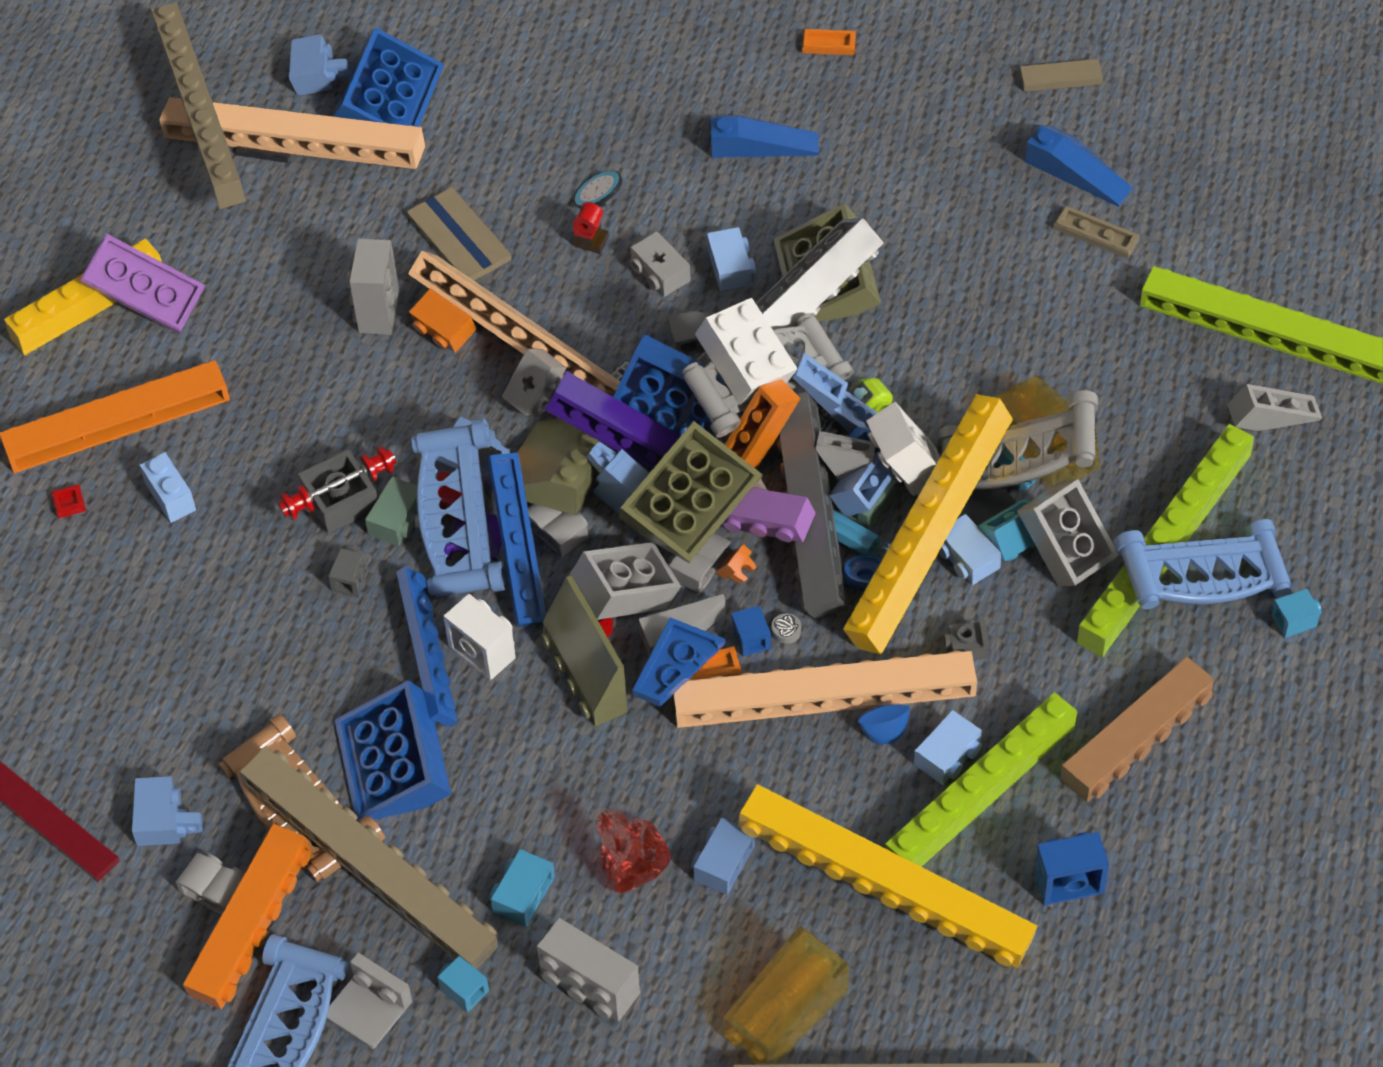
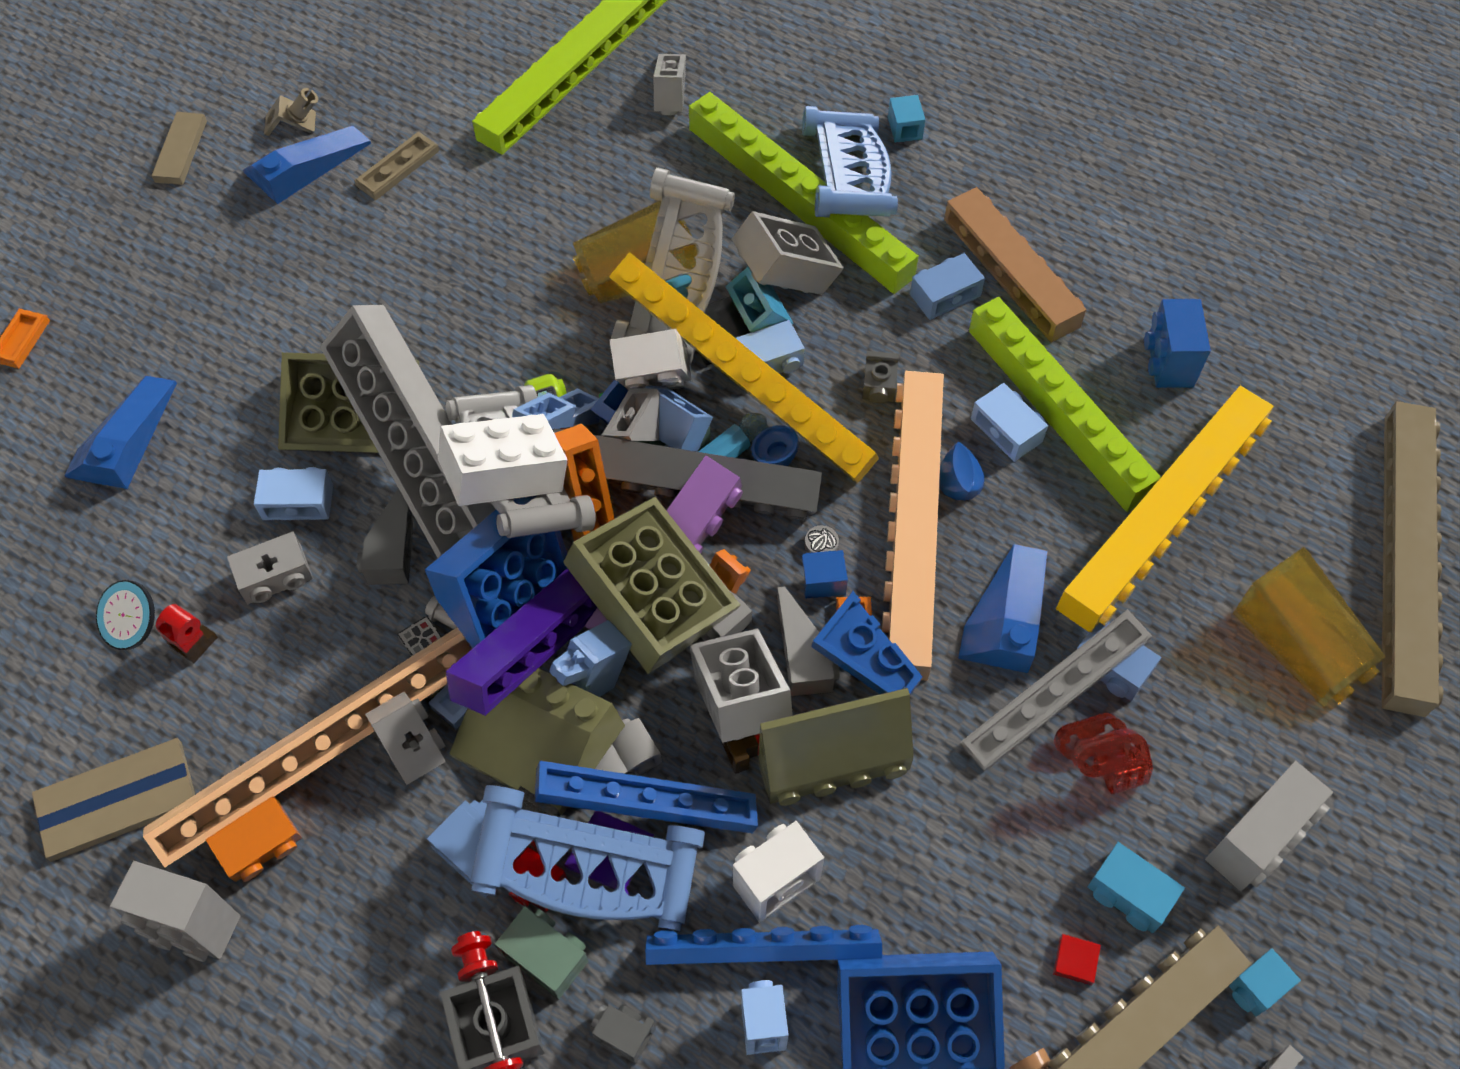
camera: 80 degrees left, 5 degrees up
none -> dark tan bracket [264,88,318,136]
none -> light blue brick [741,980,789,1055]
none -> medium blue brick [910,253,985,320]
none -> blue wedge [958,544,1047,673]
none -> light grey tile [960,609,1152,772]
none -> red tile [1053,934,1101,986]

